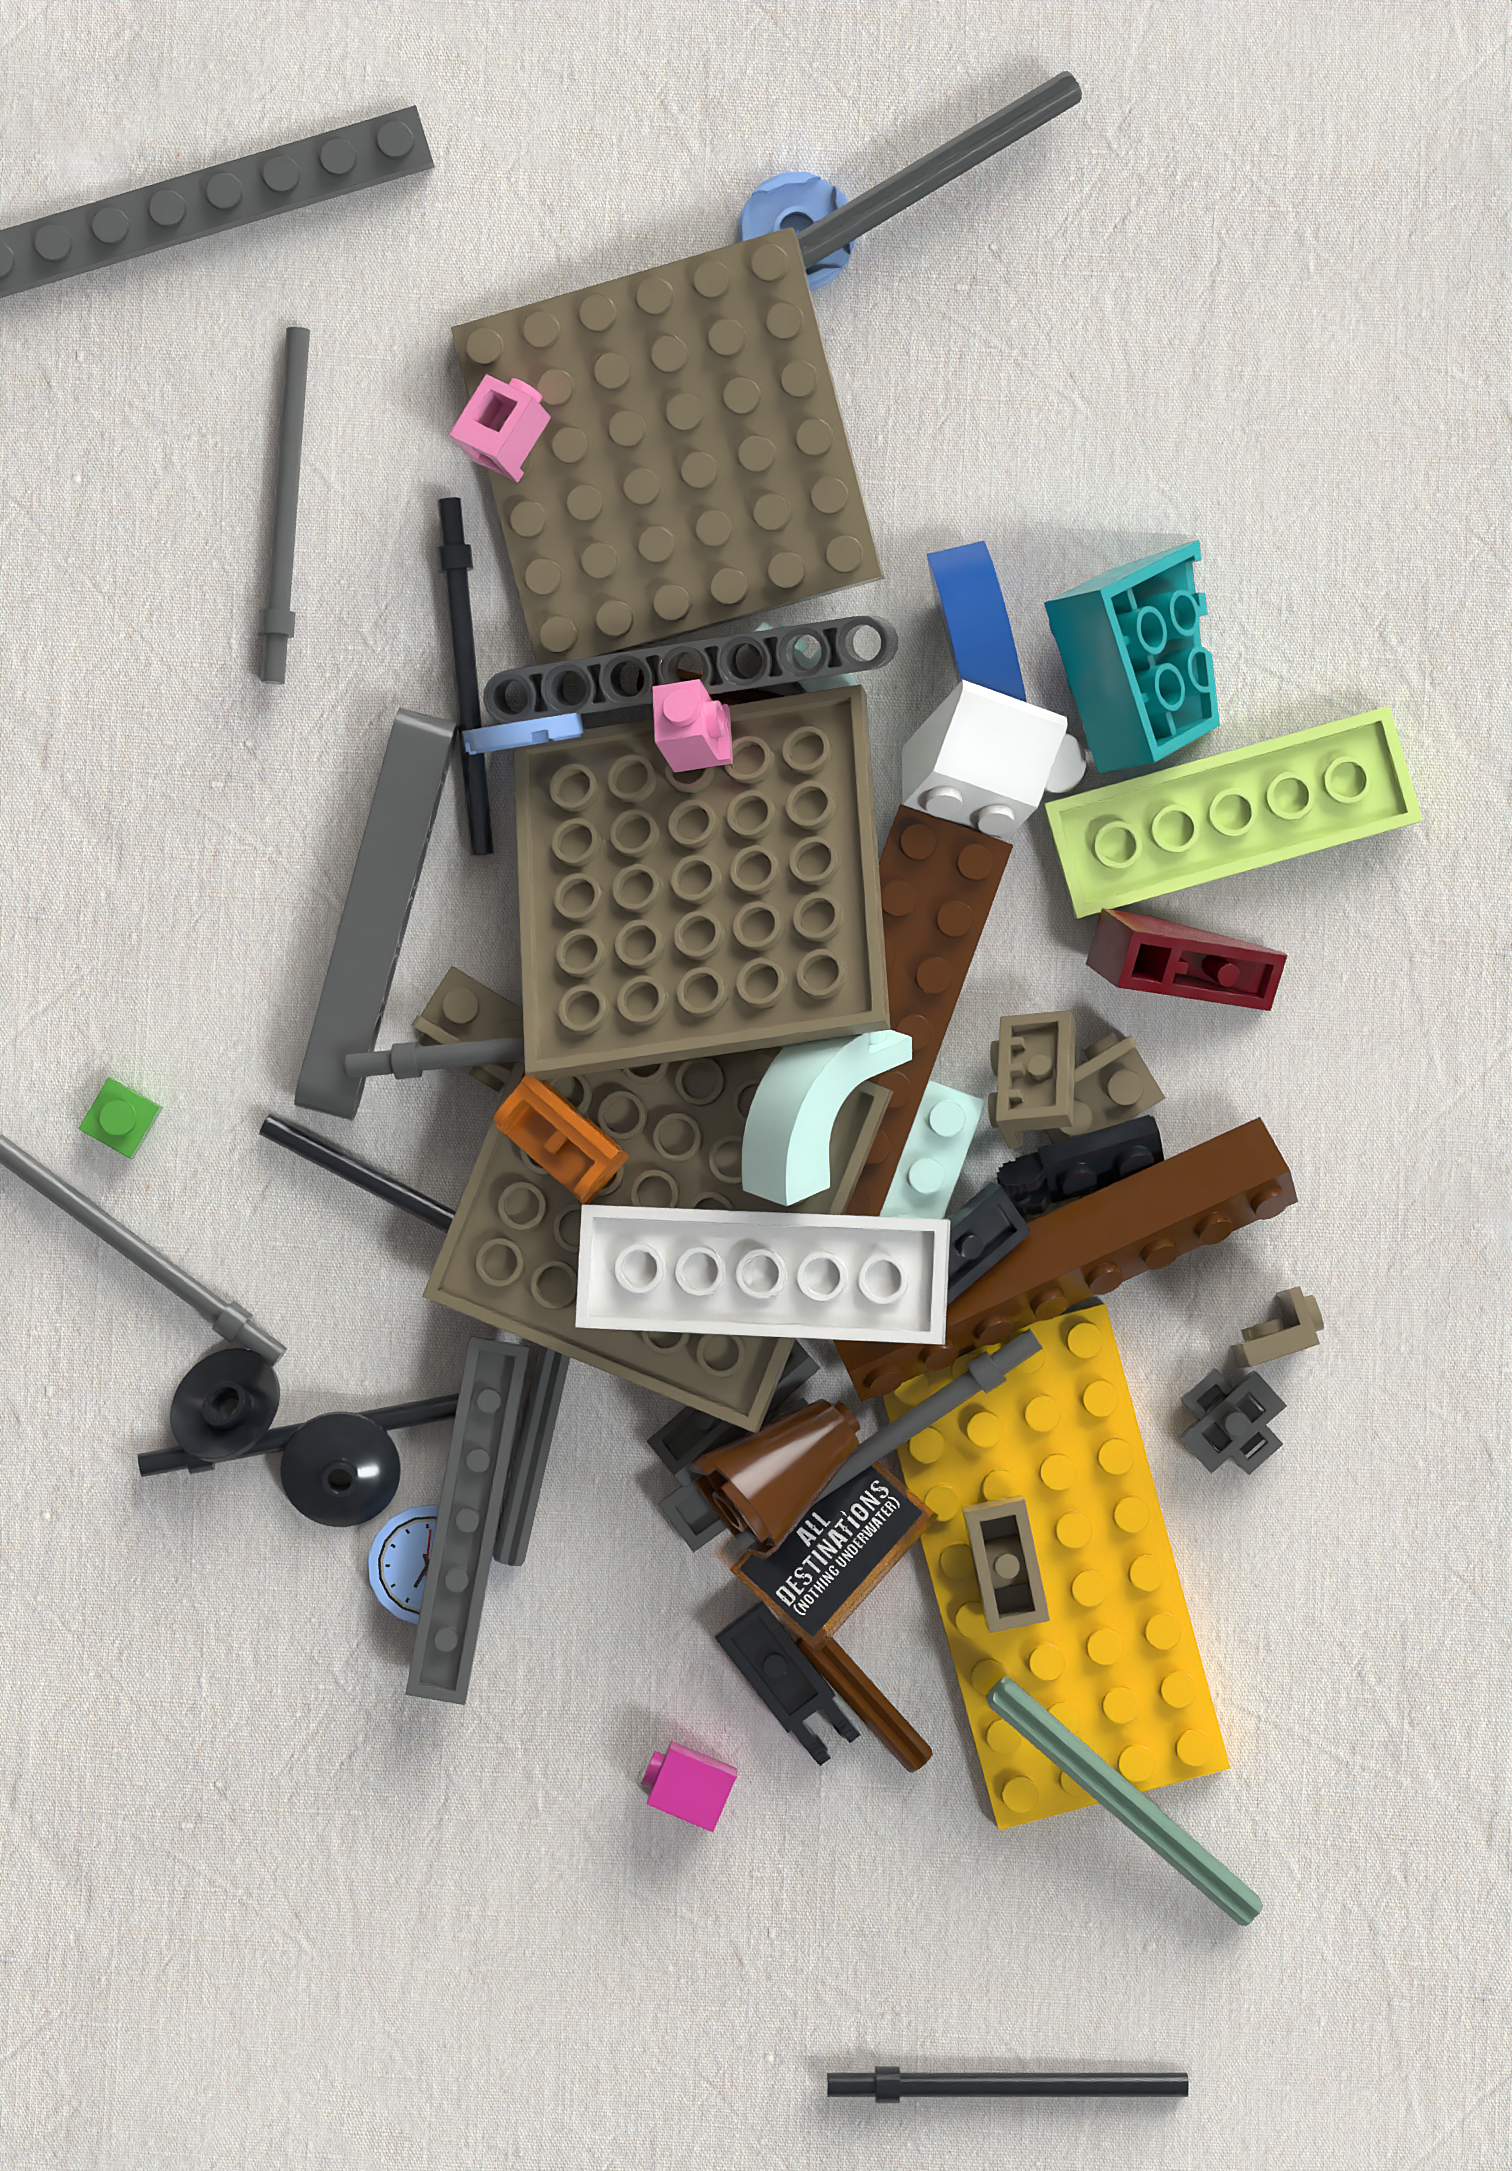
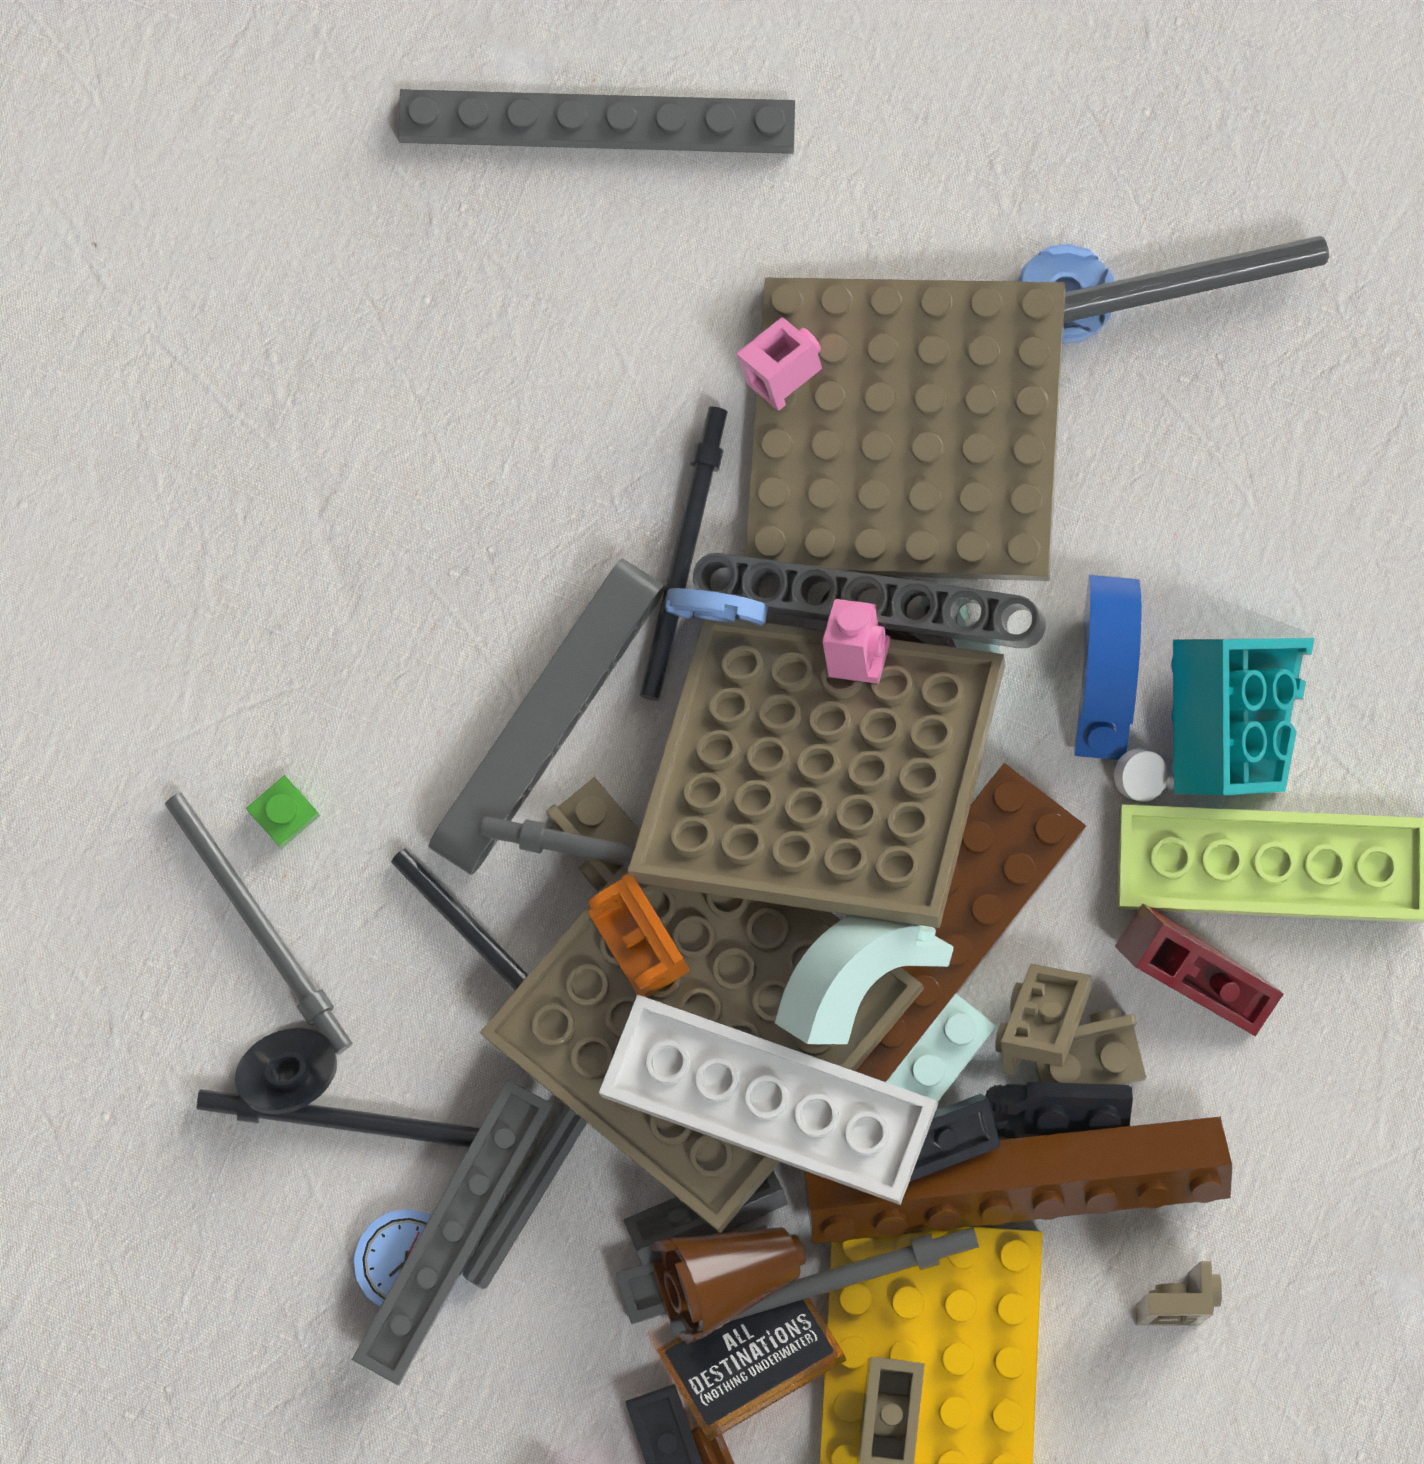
camera: 15 degrees right, 10 degrees down
dark grey bar [258,327,310,685] -> none
black dish [280,1411,401,1527] -> none
white slope [901,680,1067,840] -> none
dark grey piece [1179,1368,1287,1475] -> none

